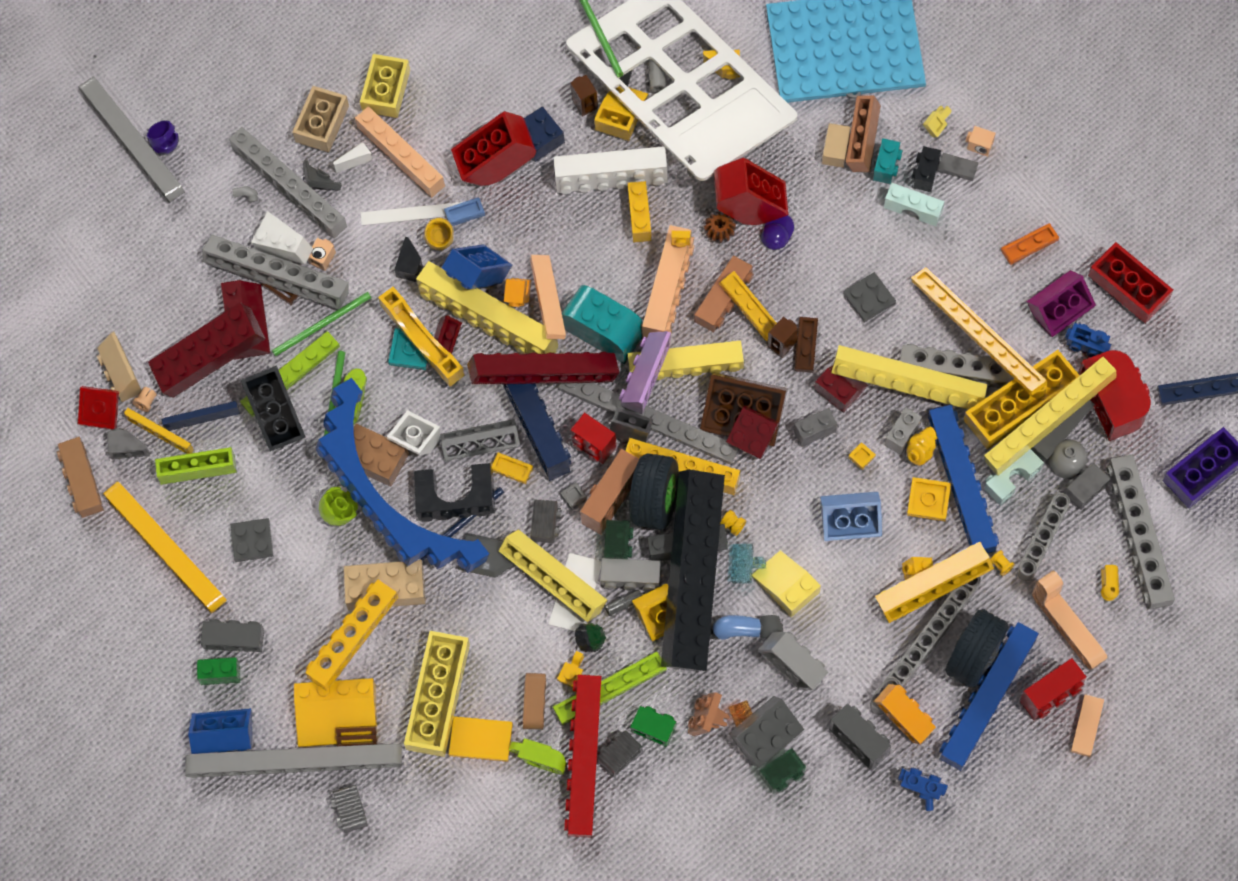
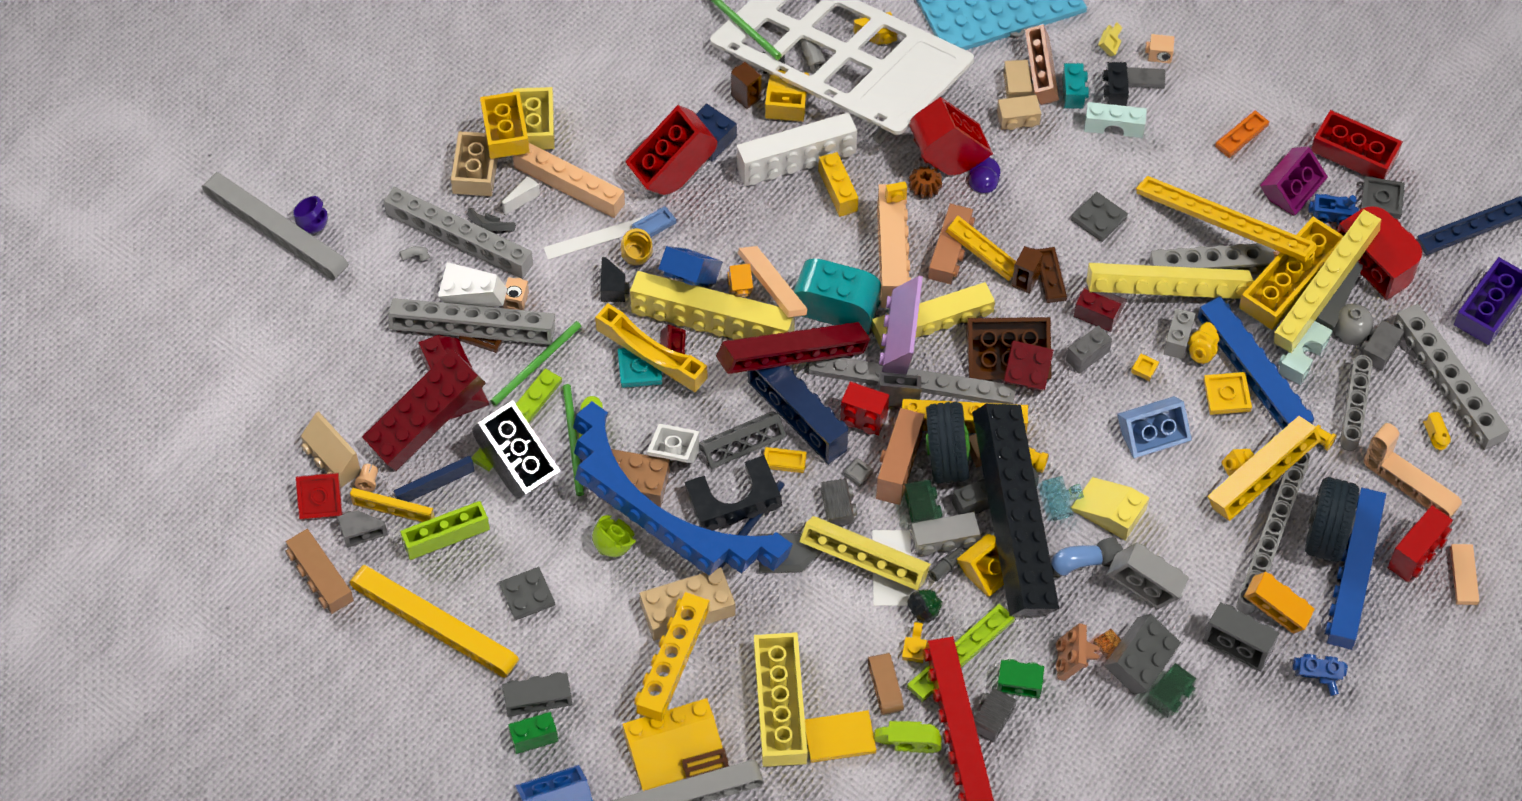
camera: 20 degrees left, 10 degrees down
none -> yellow brick [480,91,530,159]
none -> tan brick [997,95,1041,130]
none -> dark grey plate [1361,176,1405,219]

